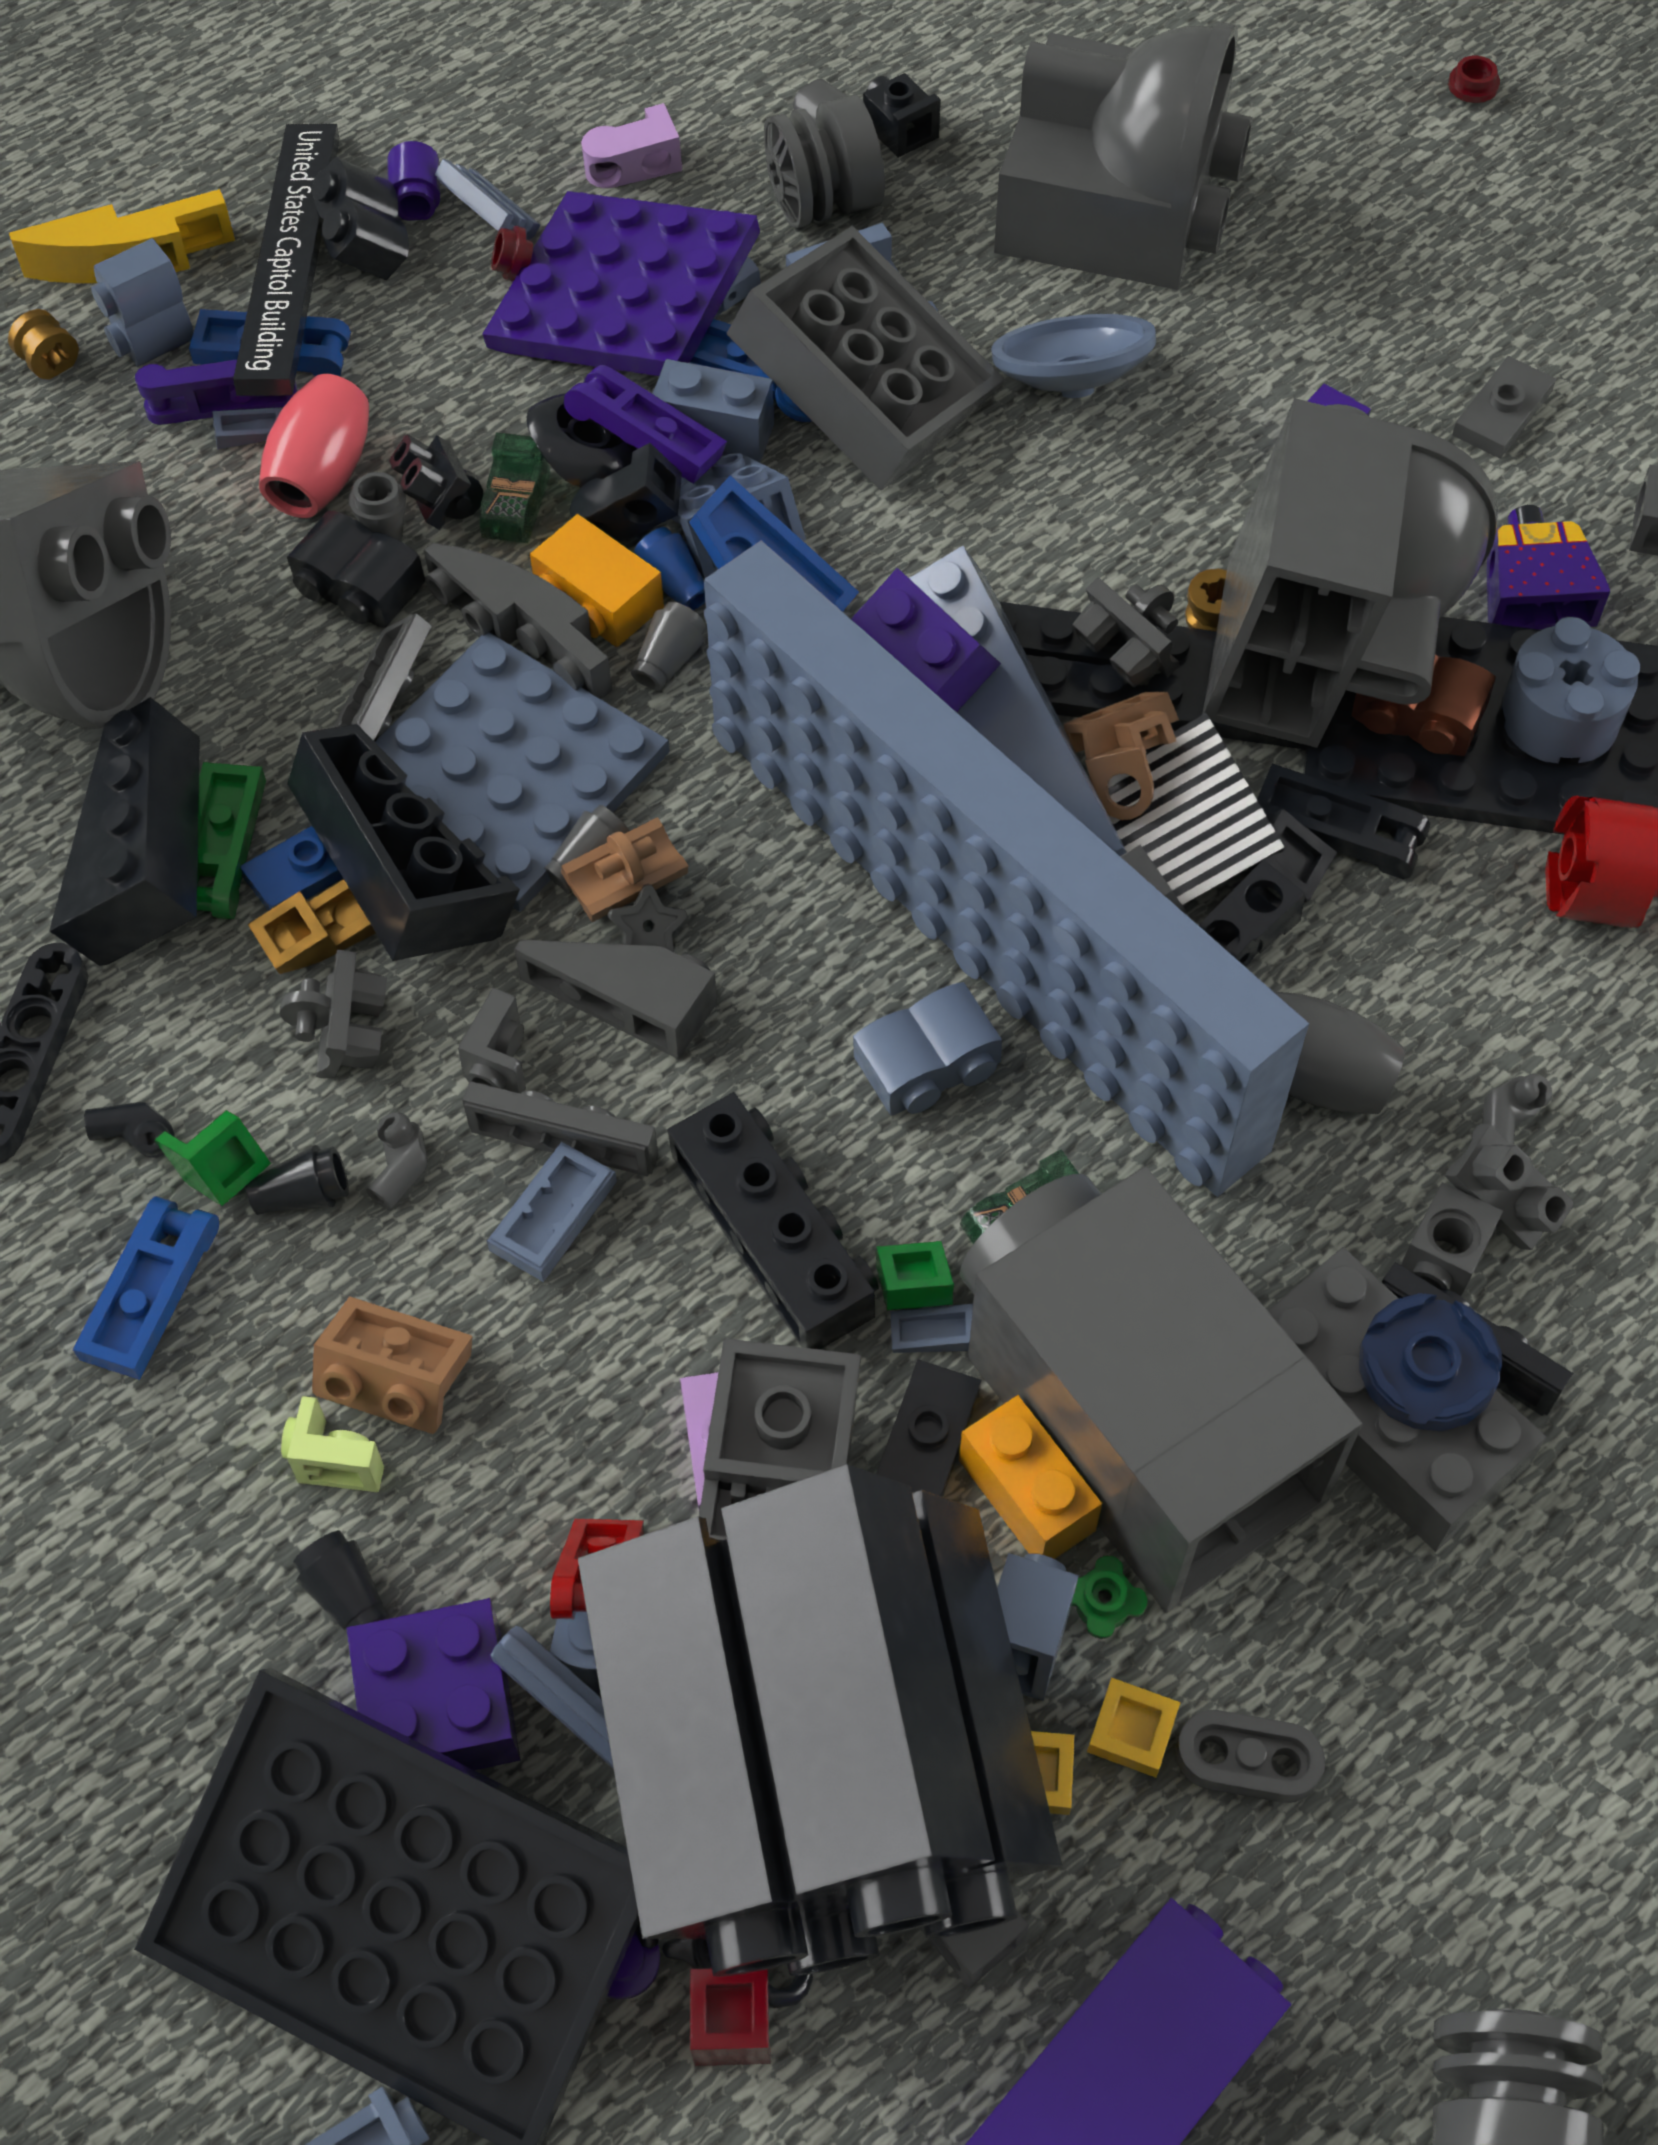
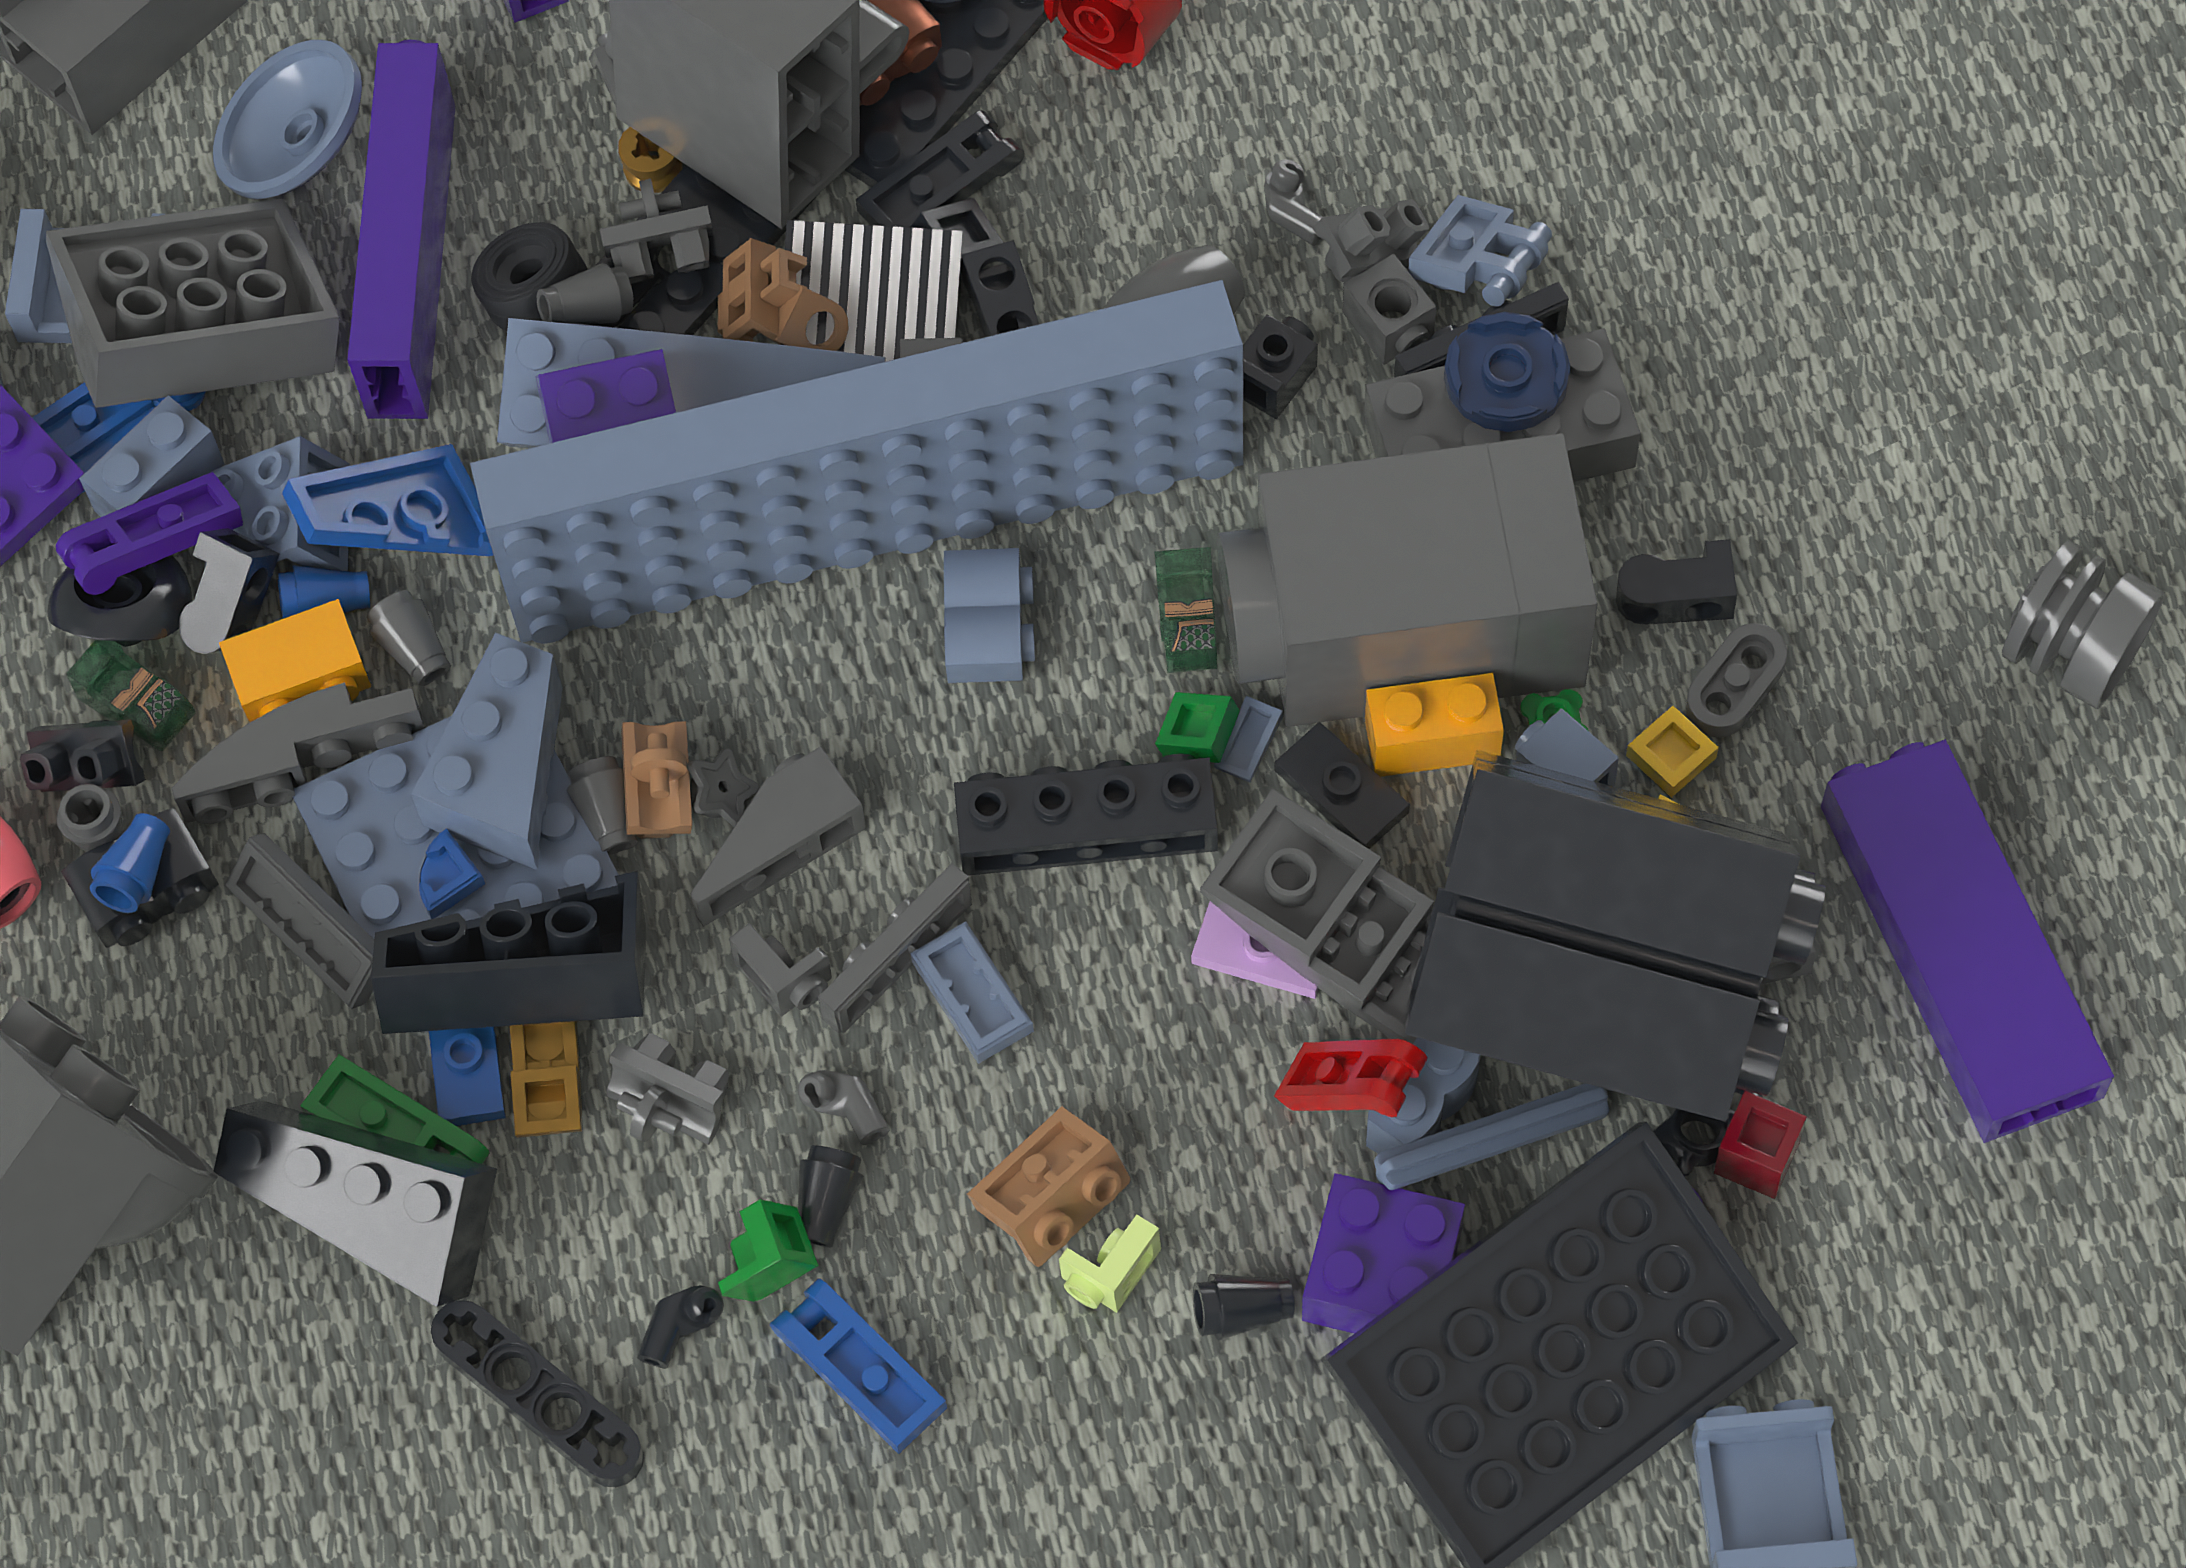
camera: 60 degrees left, 5 degrees up
none -> blue cone [90,813,170,913]
none -> dark purple brick [347,39,456,419]
none -> sand blue wedge [411,632,563,870]
none -> blue tile [419,828,485,919]
none -> black tyre [471,222,587,332]
none -> dark grey cone [537,263,633,324]
none -> black brick [1243,314,1318,420]
none -> sand blue plate [1409,195,1552,306]
none -> black leg [1616,539,1737,625]

